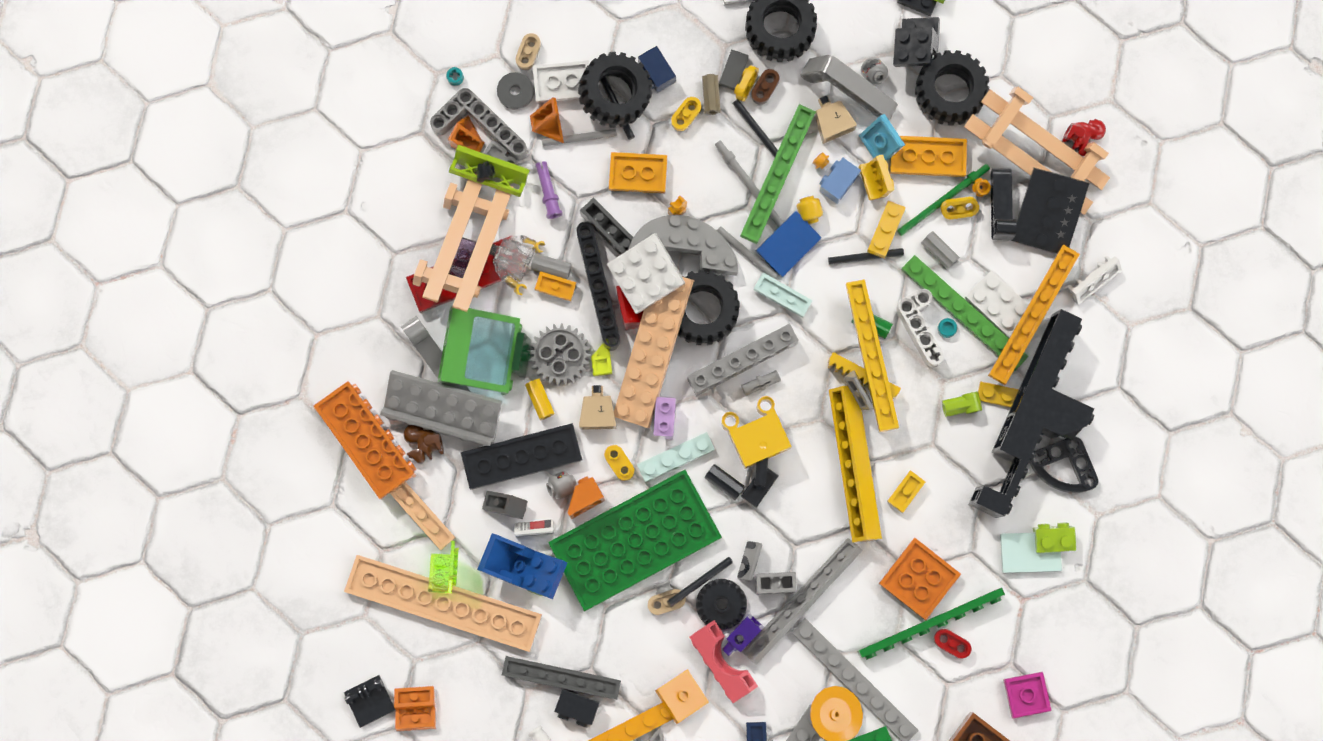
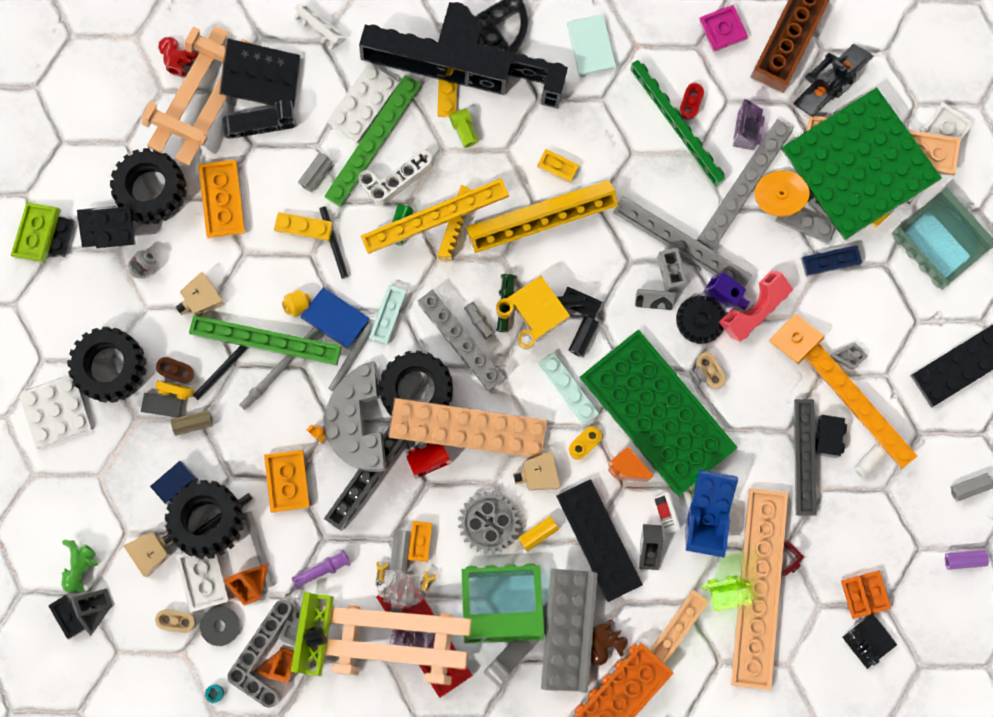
camera: 105 degrees left, 0 degrees up
dark green plate [511,332,532,378] -> none
light grey head [546,471,576,499] -> none
black beam [576,222,620,351] -> none
neon yellow tile [591,339,612,376] -> none
white plate [607,233,685,314] -> none
lavender bracket [653,397,676,440] -> none
black bar [667,557,733,607] -> none
yellow plate [671,97,701,131] -> none
light grey beam [800,55,898,121] -> none
light orange plate [812,152,830,169] -> none
medium blue brick [819,157,861,204] -> none
light grey slope [844,370,874,410] -> none
yellow bracket [858,155,895,200] -> none
medium azure tile [859,114,905,161] -> none
orange plate [878,538,961,620] -> none
green bar [897,164,990,236] -> none
teal tile [937,318,957,338] -> none
yellow plate [940,197,979,220] -> none
light orange plate [972,178,991,197] -> none
light orange plate [988,245,1080,385] -> none
lime bracket [1033,522,1076,553] -> none
none -> tan torso [123,532,174,577]
none -> dark green pin [496,274,517,333]
none -> clear purple slope [732,99,765,150]
none -> dark red bracket [781,540,804,576]

